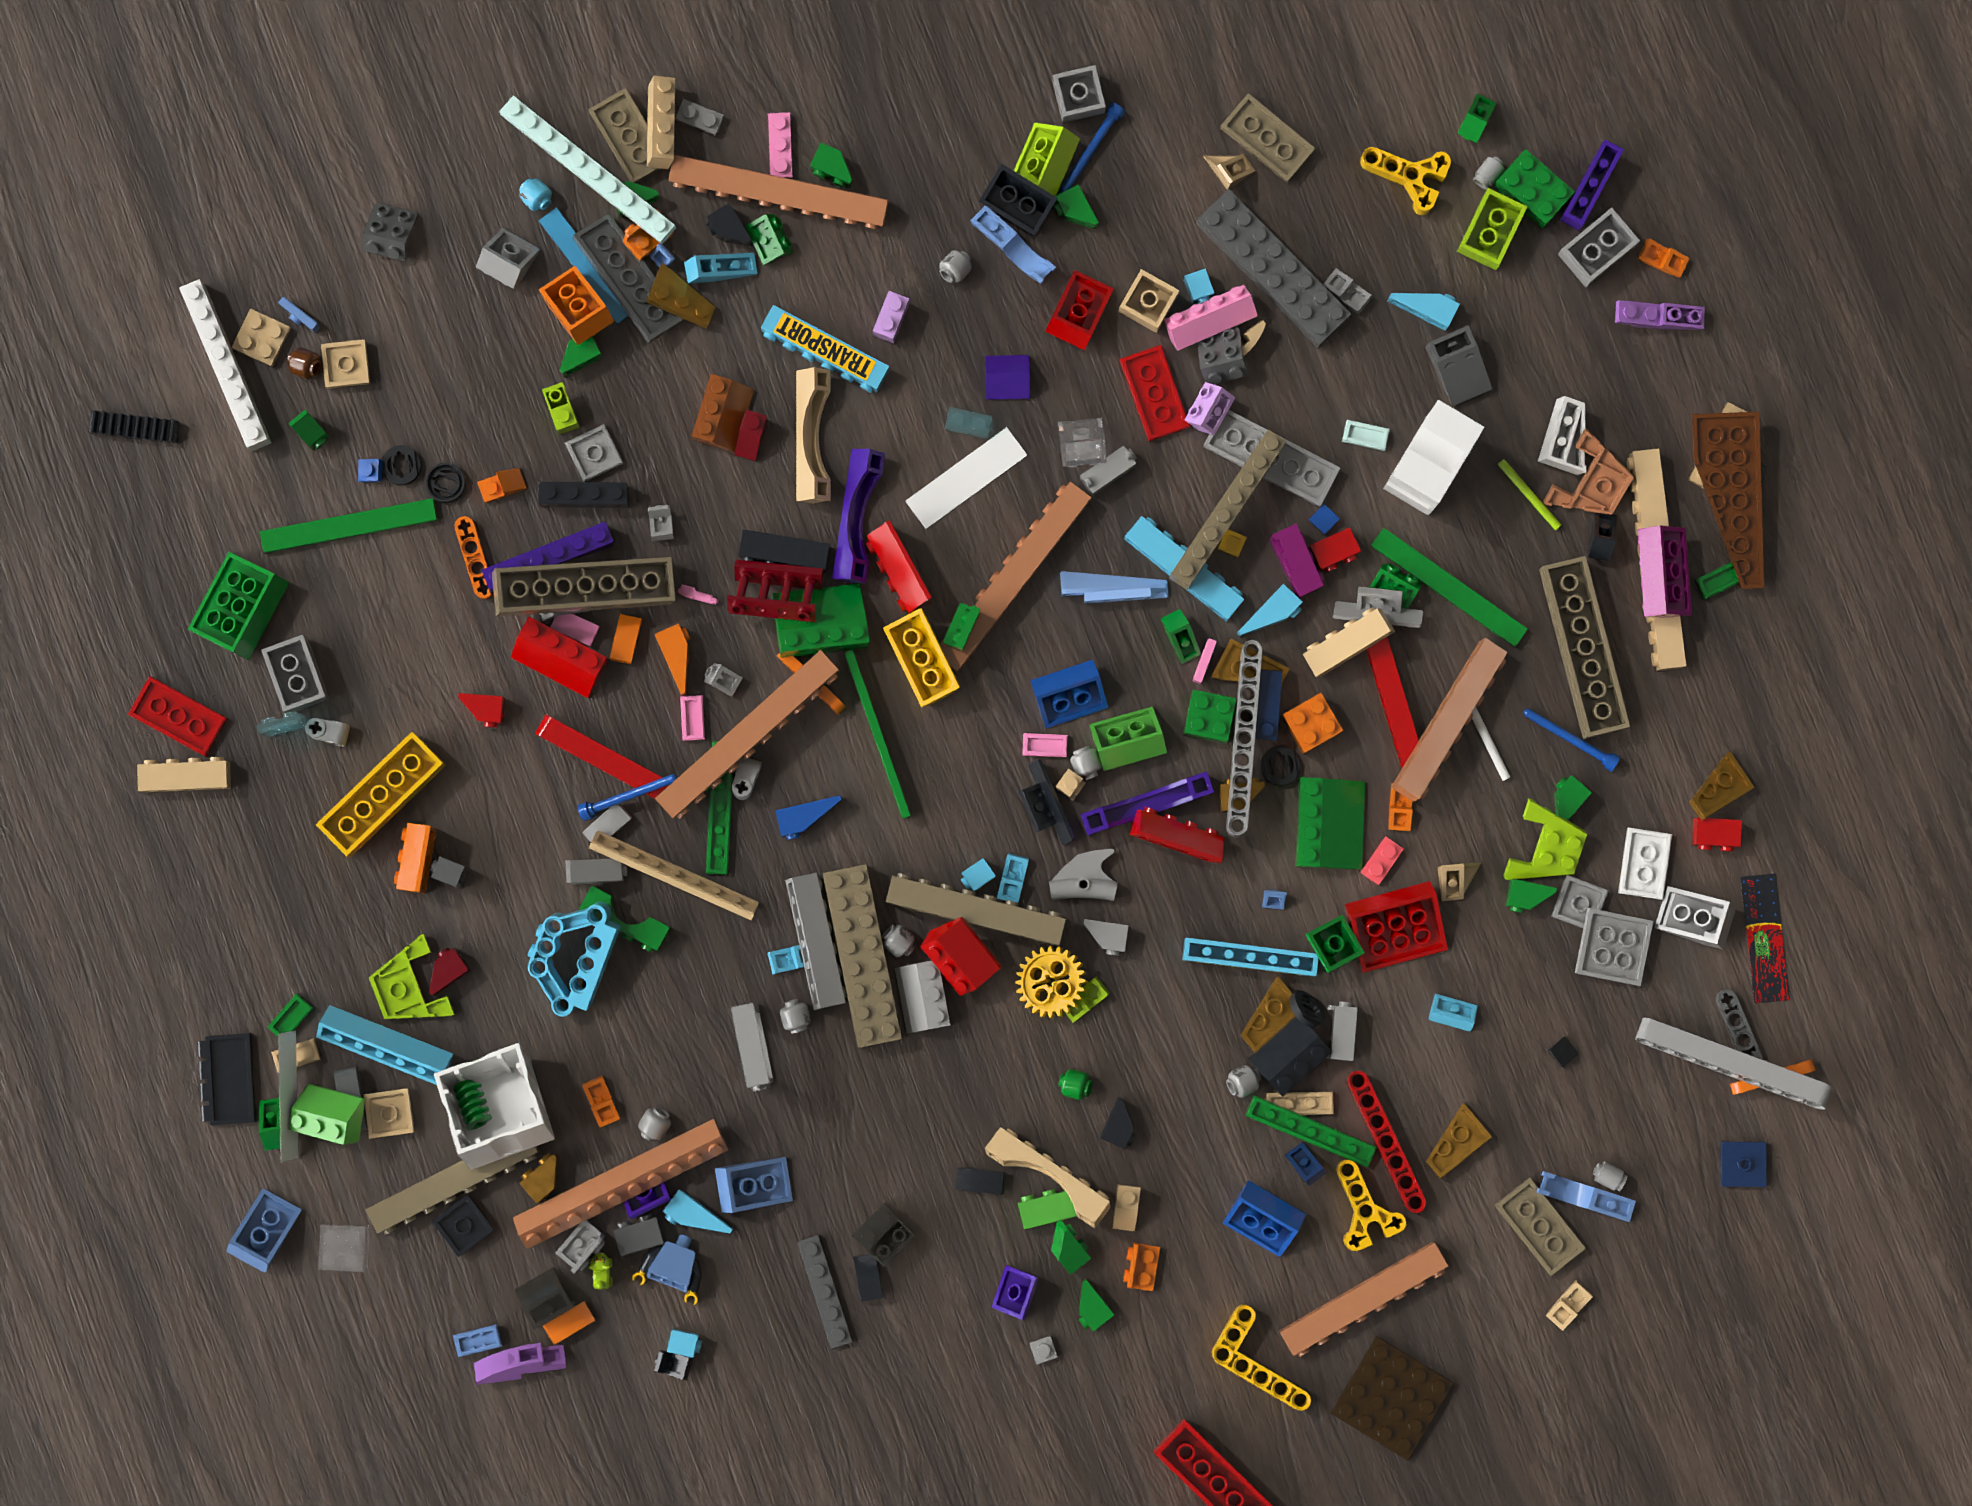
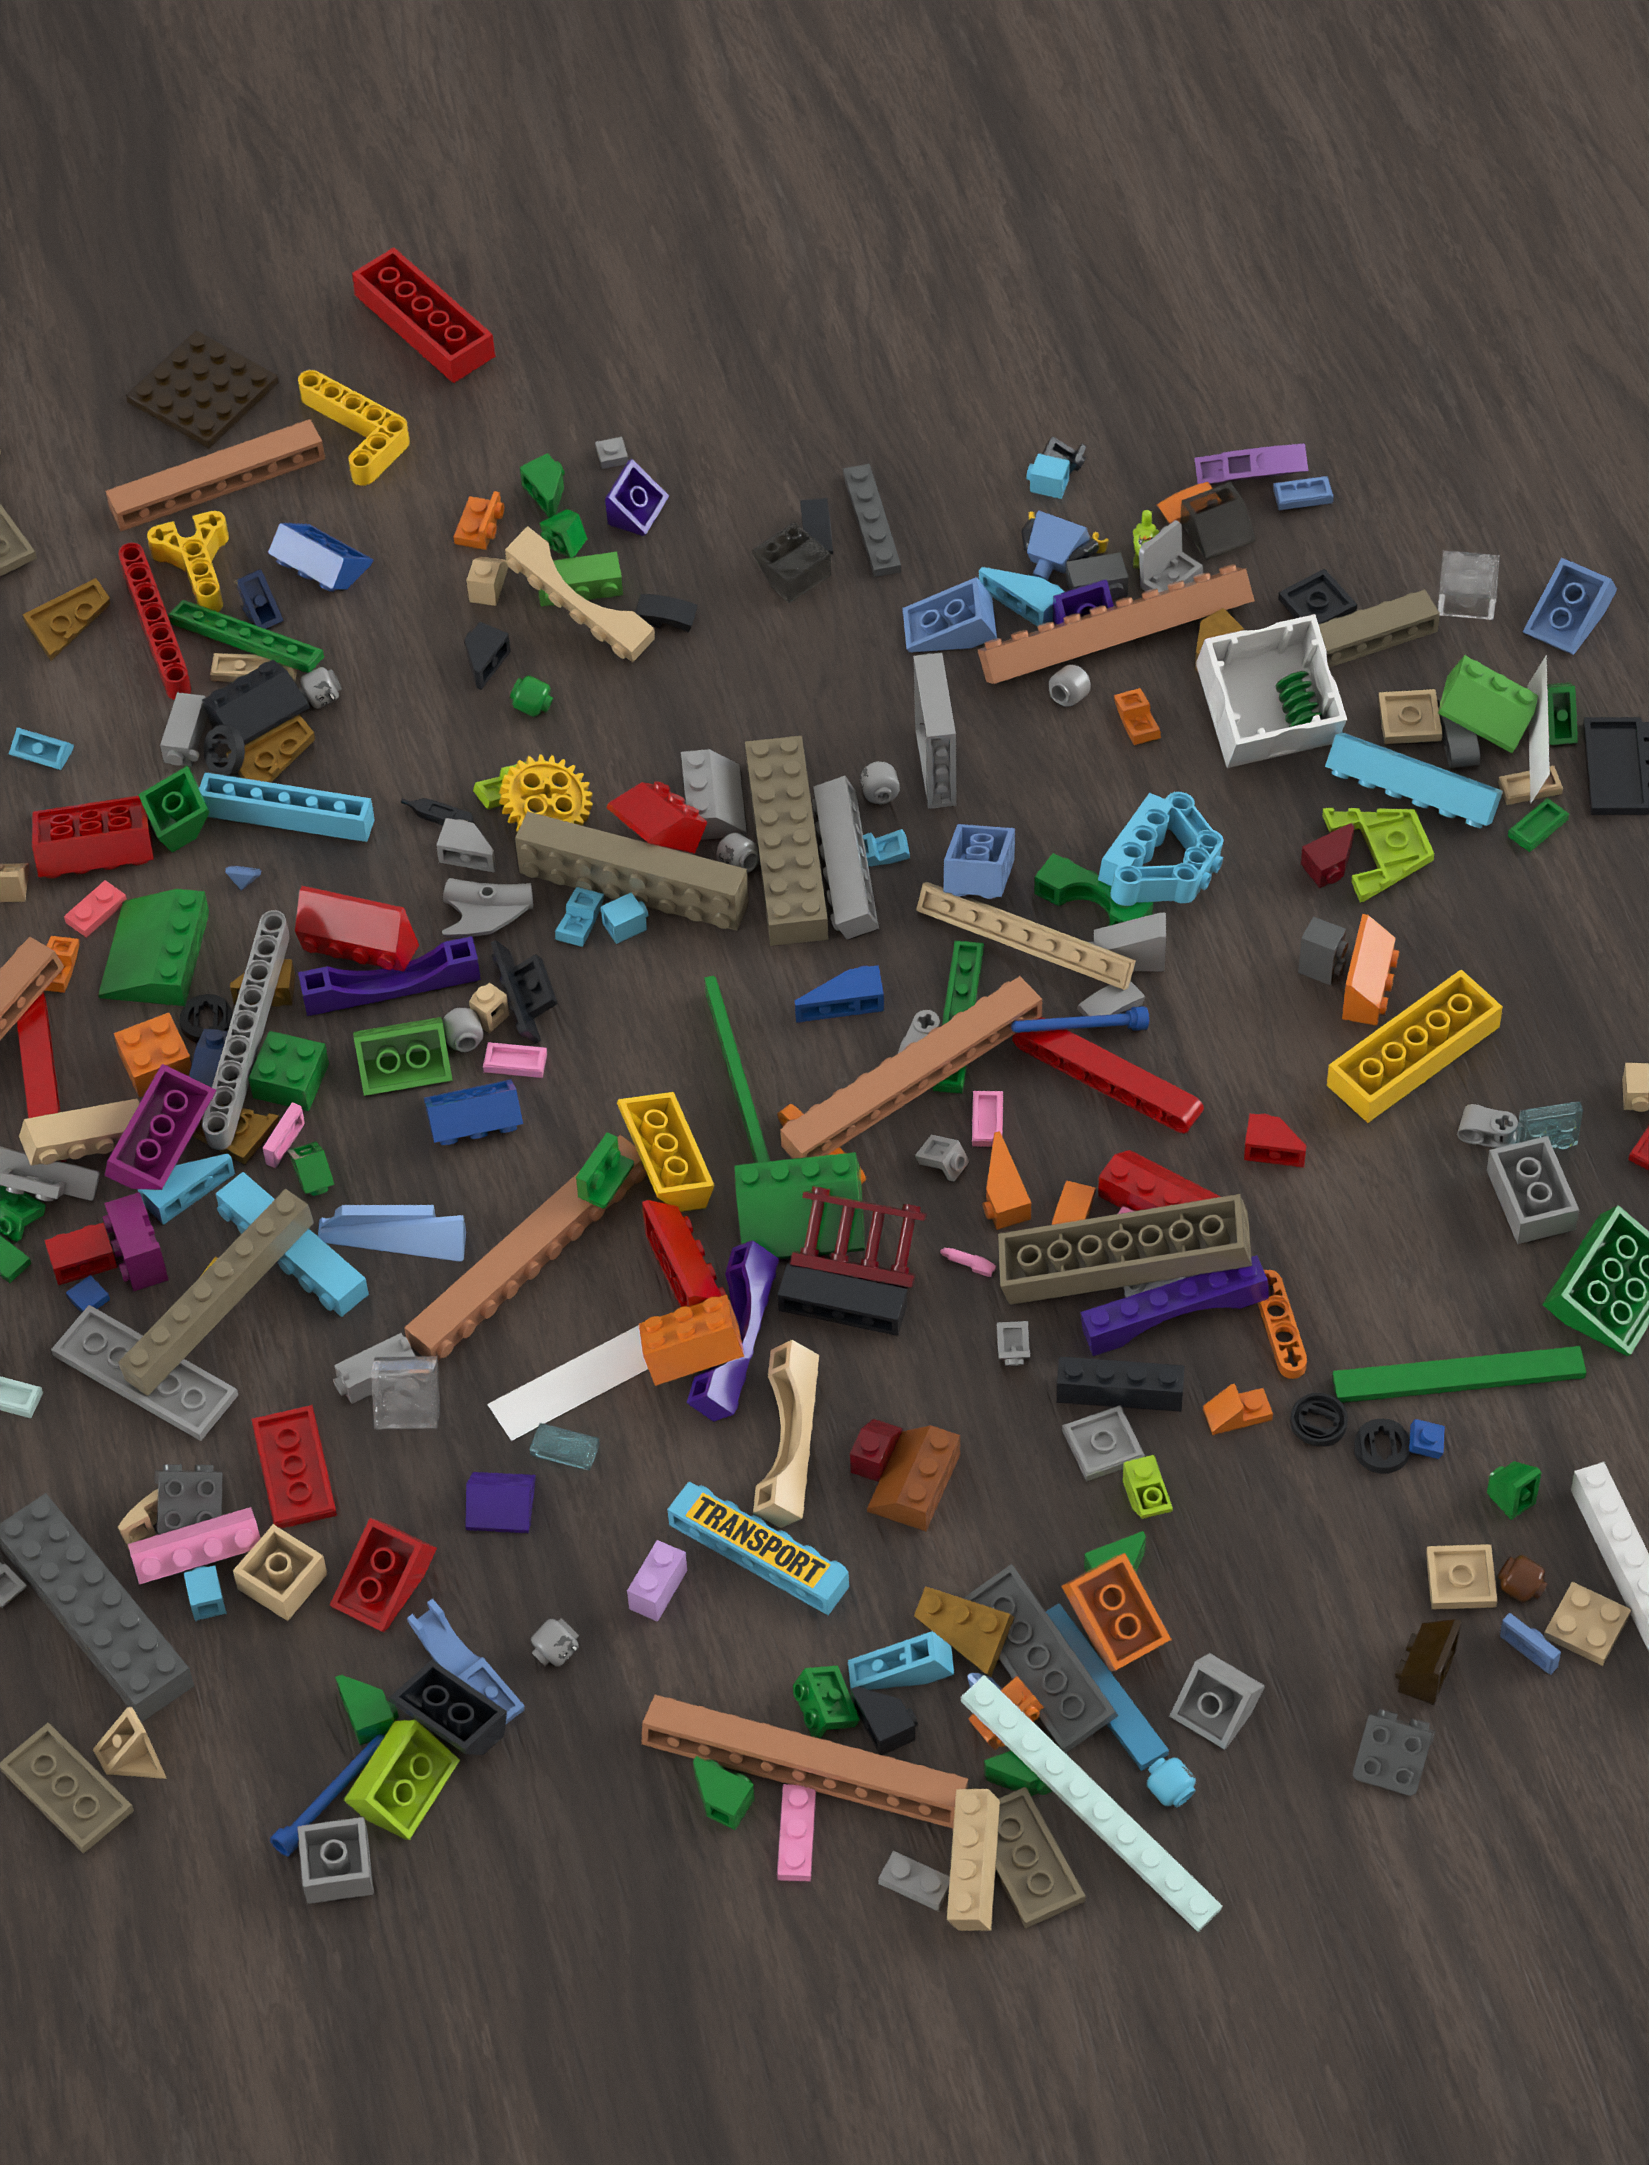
camera: 170 degrees left, 30 degrees down
lavender brick [1185,382,1236,436] -> none
none -> magenta slope [105,1064,216,1190]
none -> black piece [401,798,474,825]
none -> orange brick [639,1295,744,1386]
none -> medium blue brick [943,824,1015,899]
none -> dark brown slope [1395,1619,1462,1705]

